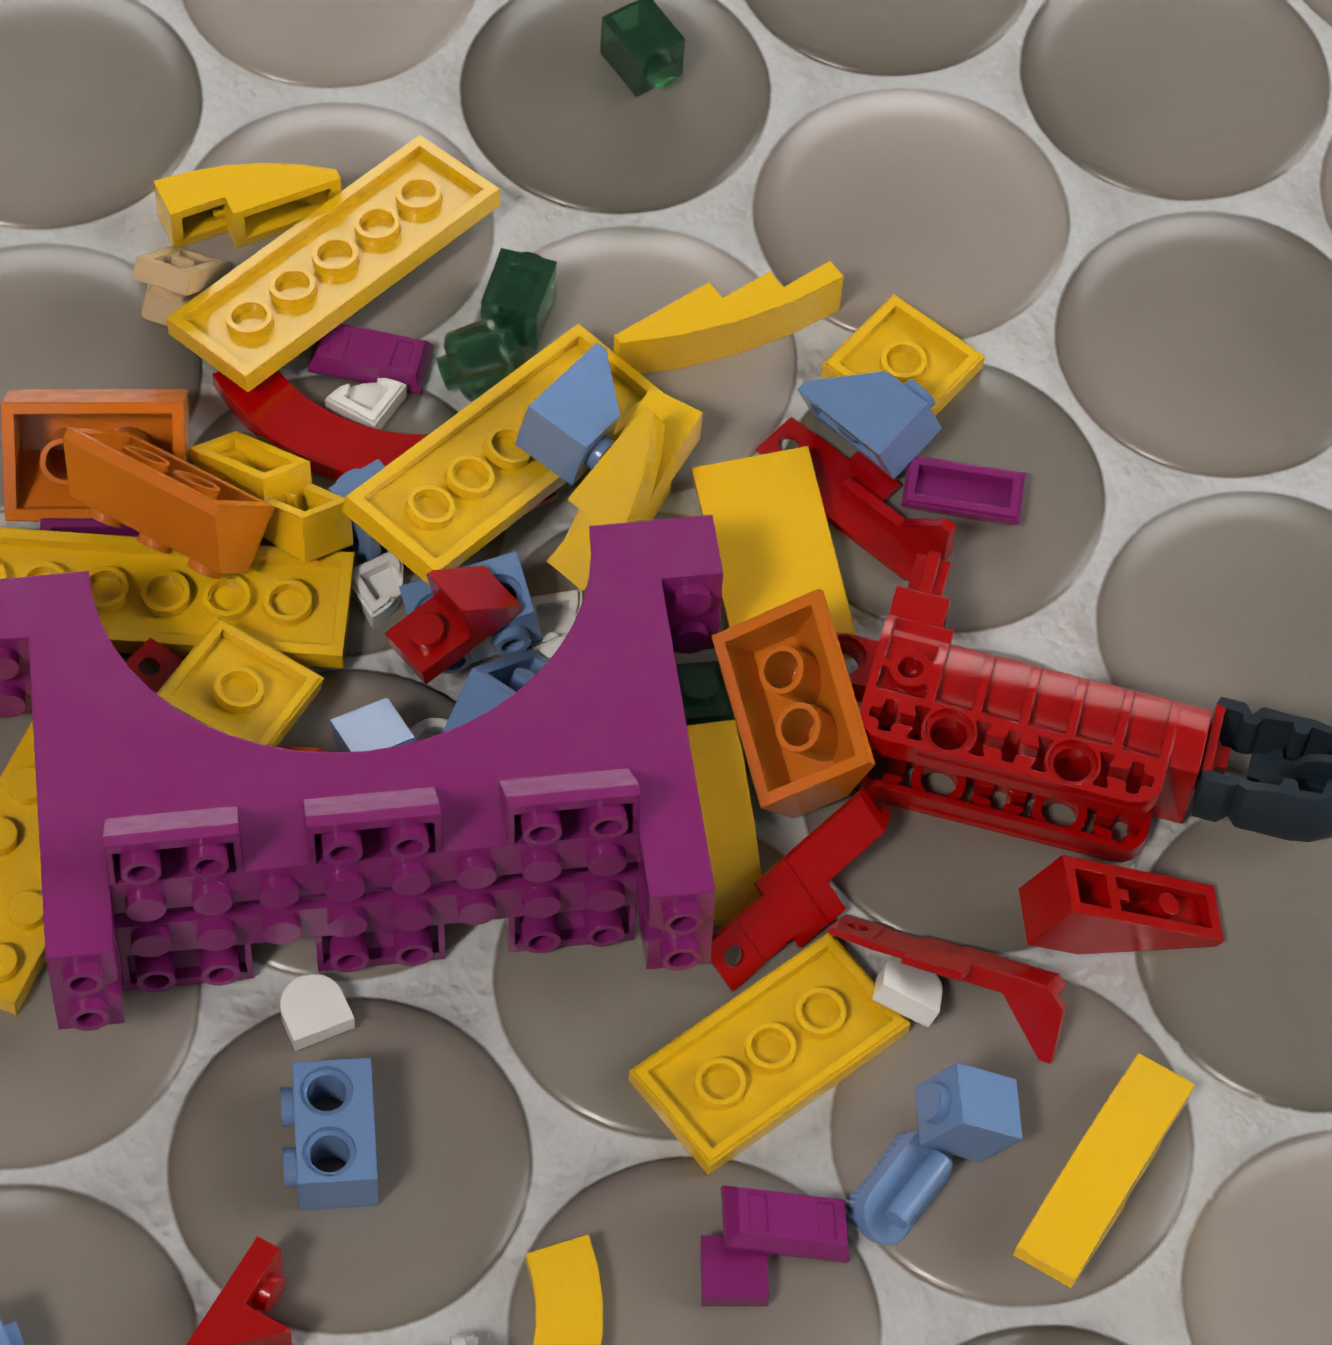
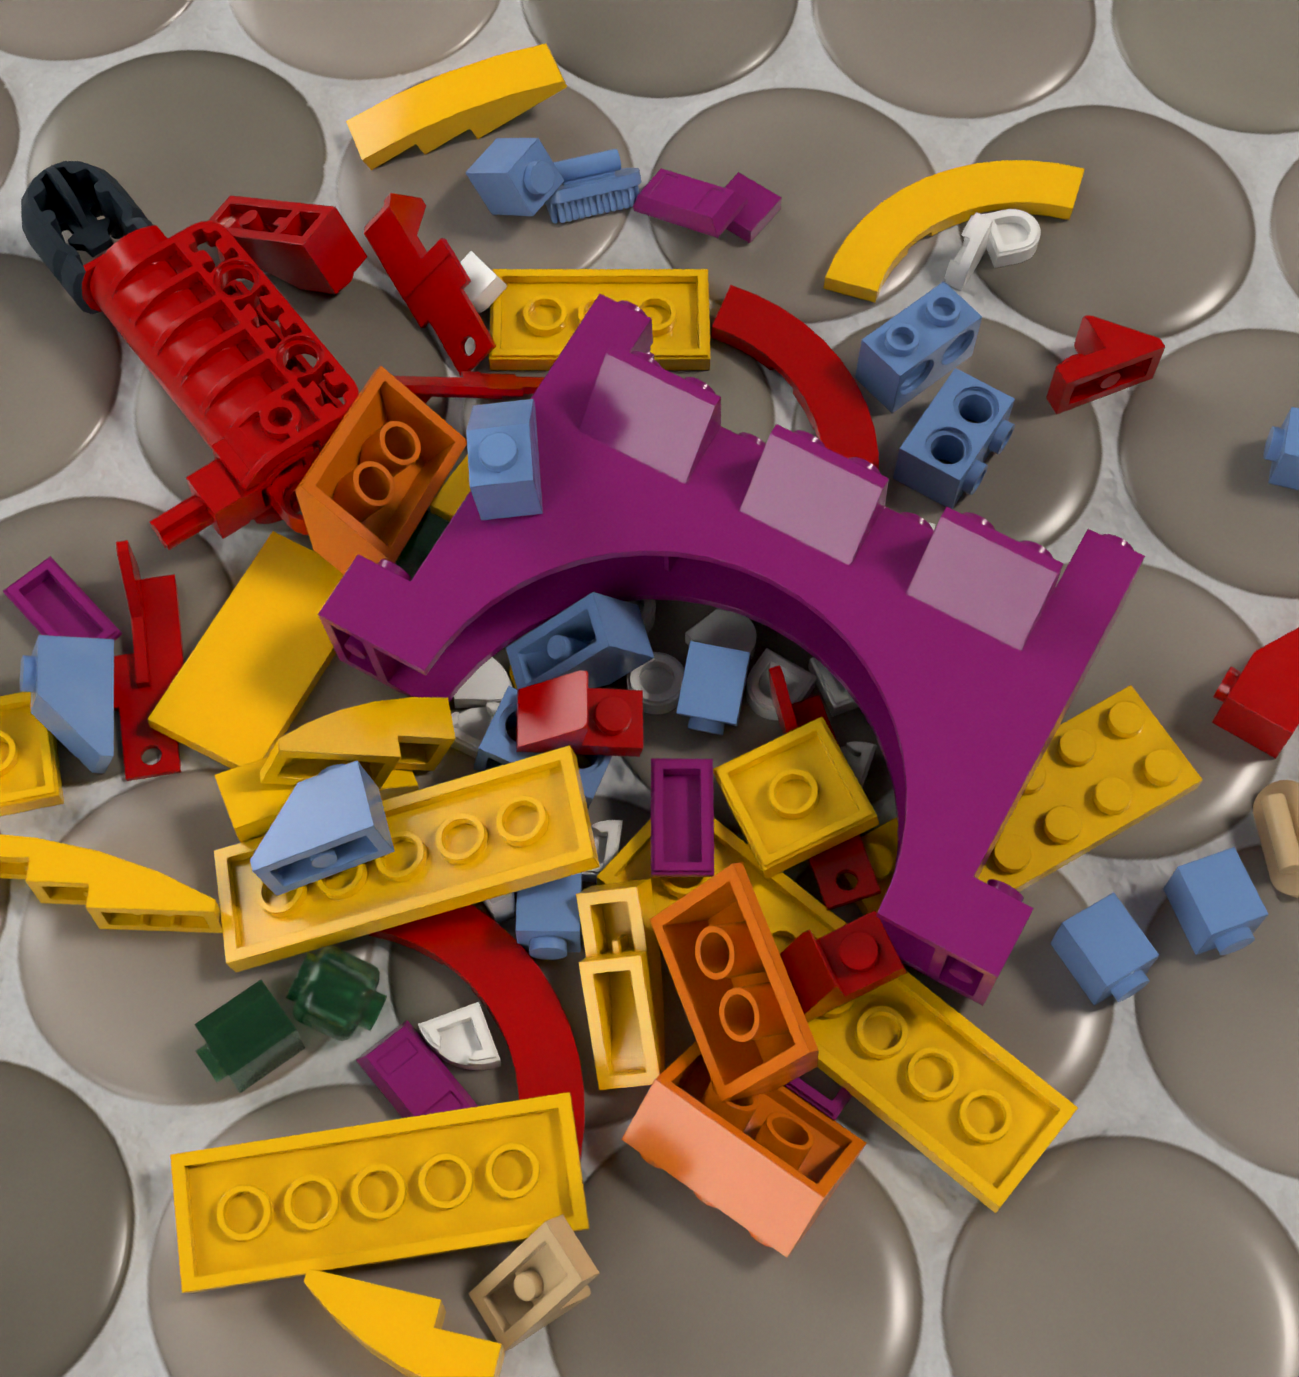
camera: 140 degrees left, 5 degrees up
none -> medium blue slope [466,399,543,520]
none -> magenta tile [651,758,714,877]
none -> red tile [711,285,879,470]
none -> red slope [780,910,907,1022]
none -> medium blue brick [855,281,982,413]

